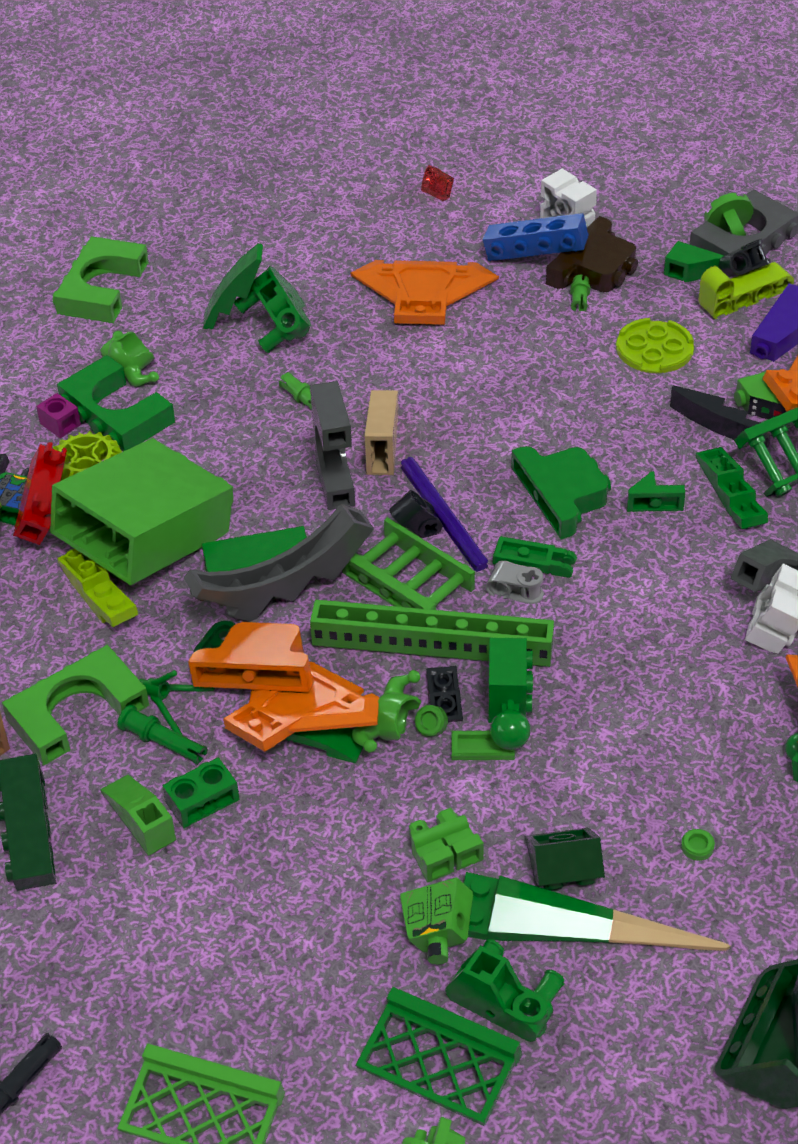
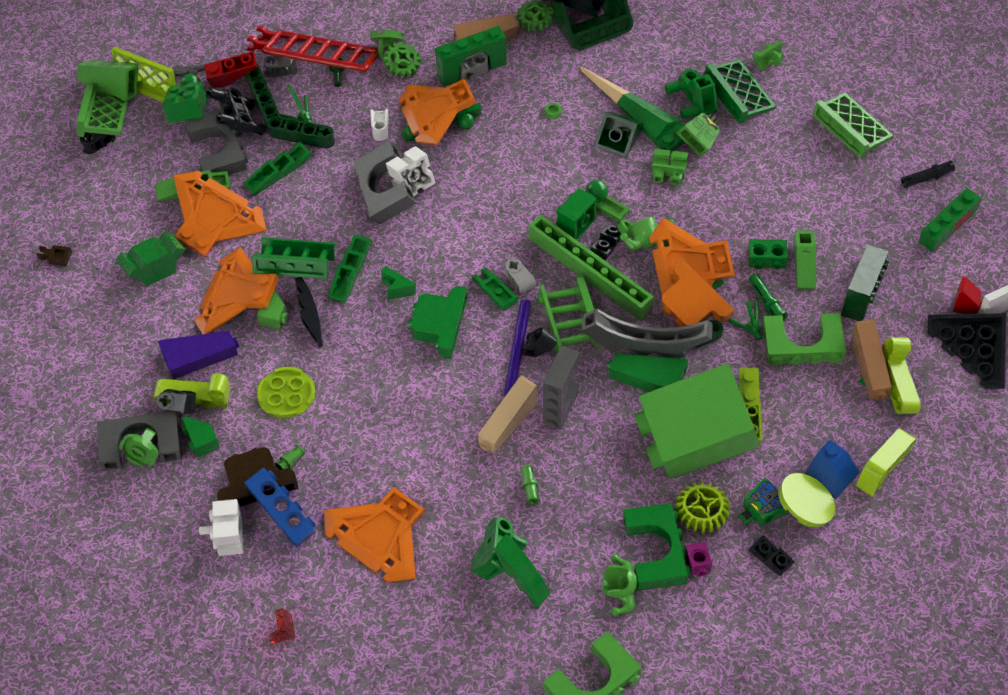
camera: 145 degrees left, 10 degrees up
red brick [13,442,67,545] -> none

